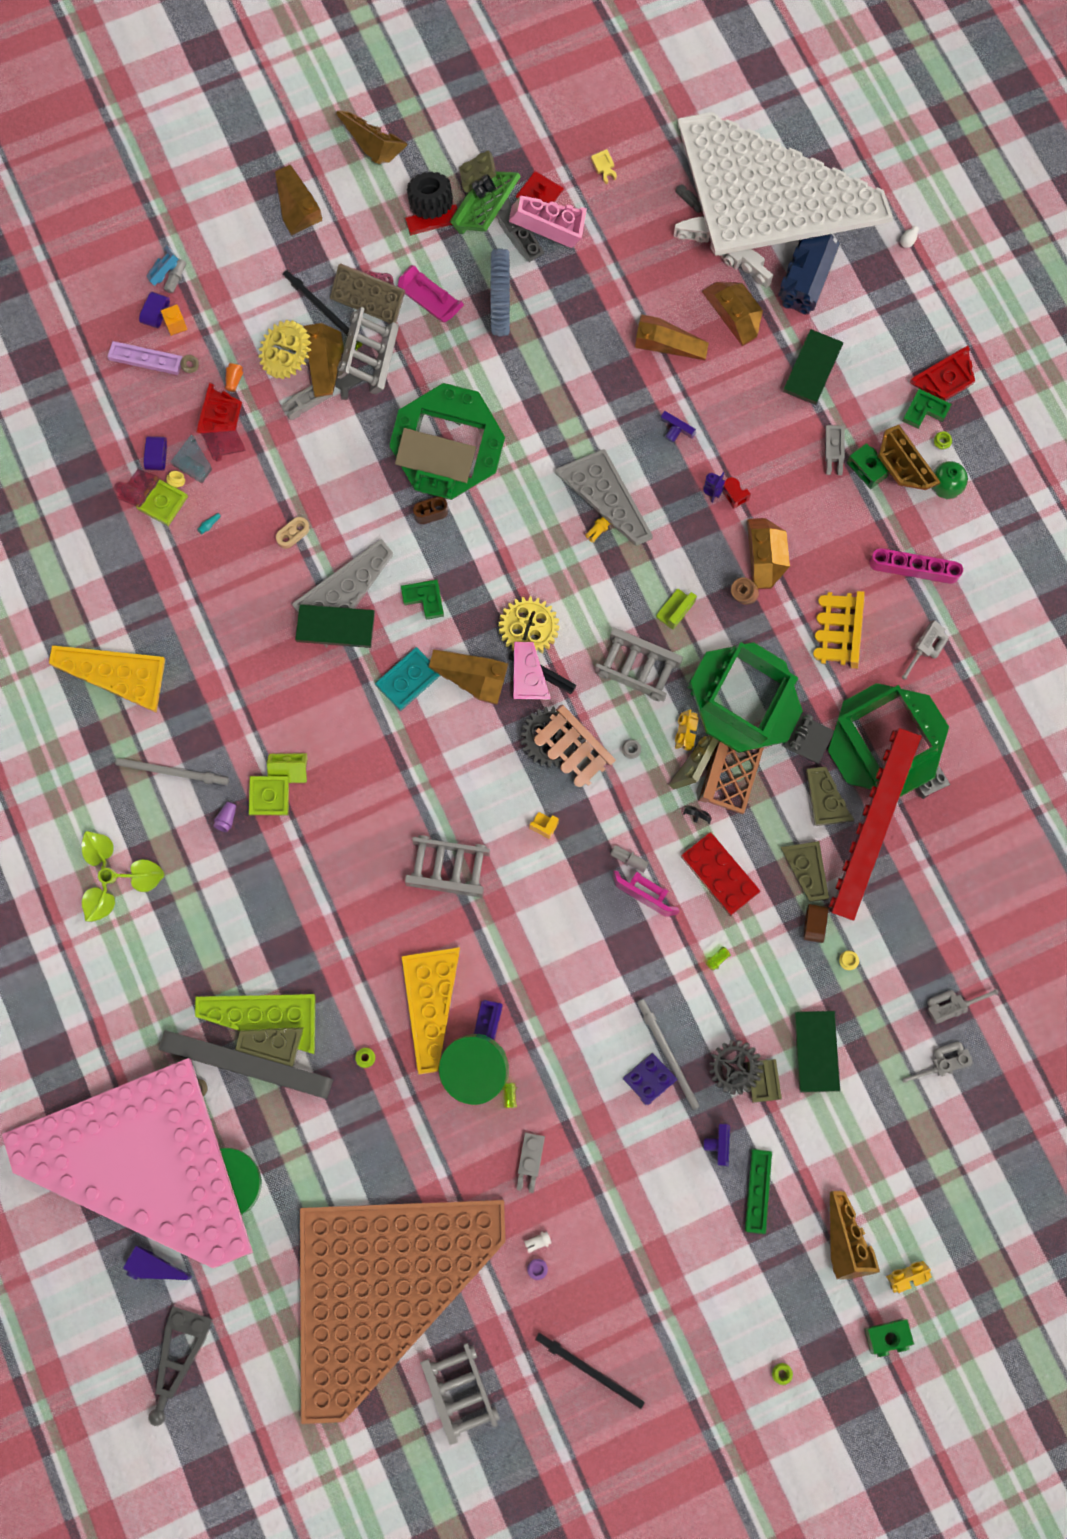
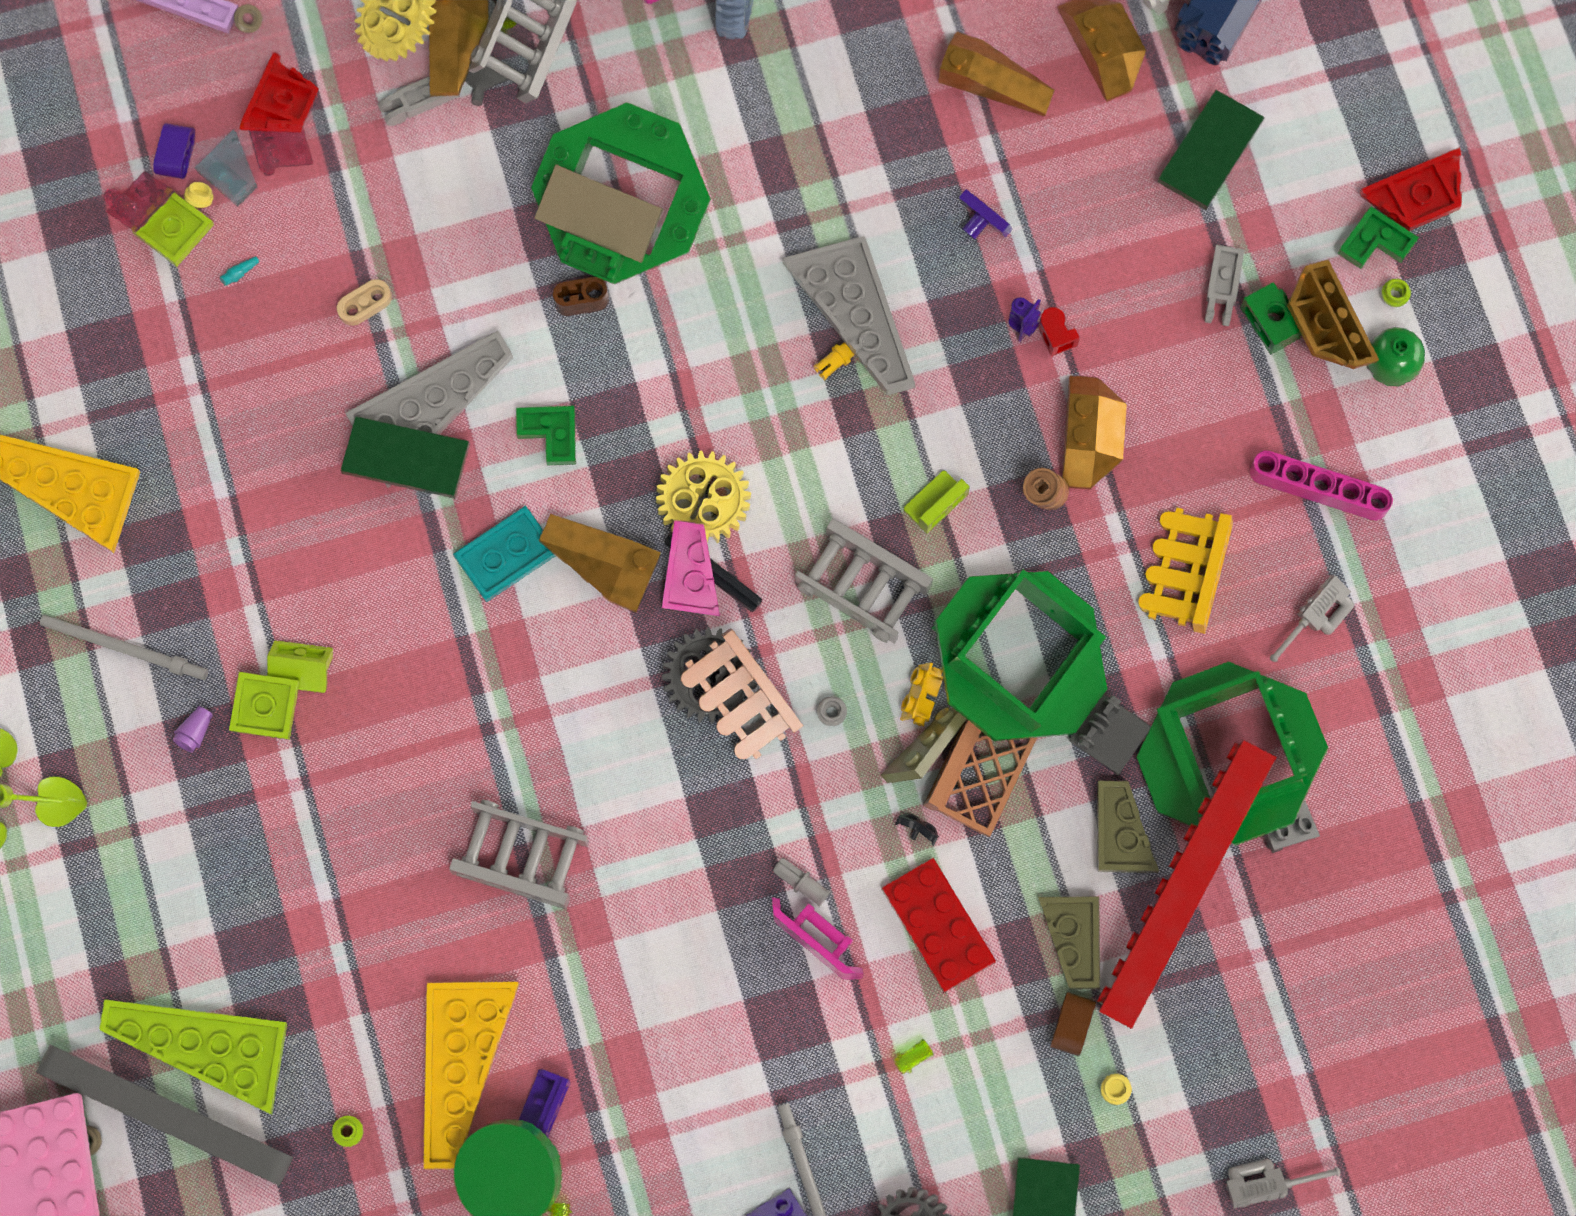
camera: 10 degrees right, 0 degrees up
orange cone [225,363,244,392] -> none
olive wing [235,1027,304,1067] -> none
yellow panel [529,812,559,839] -> none

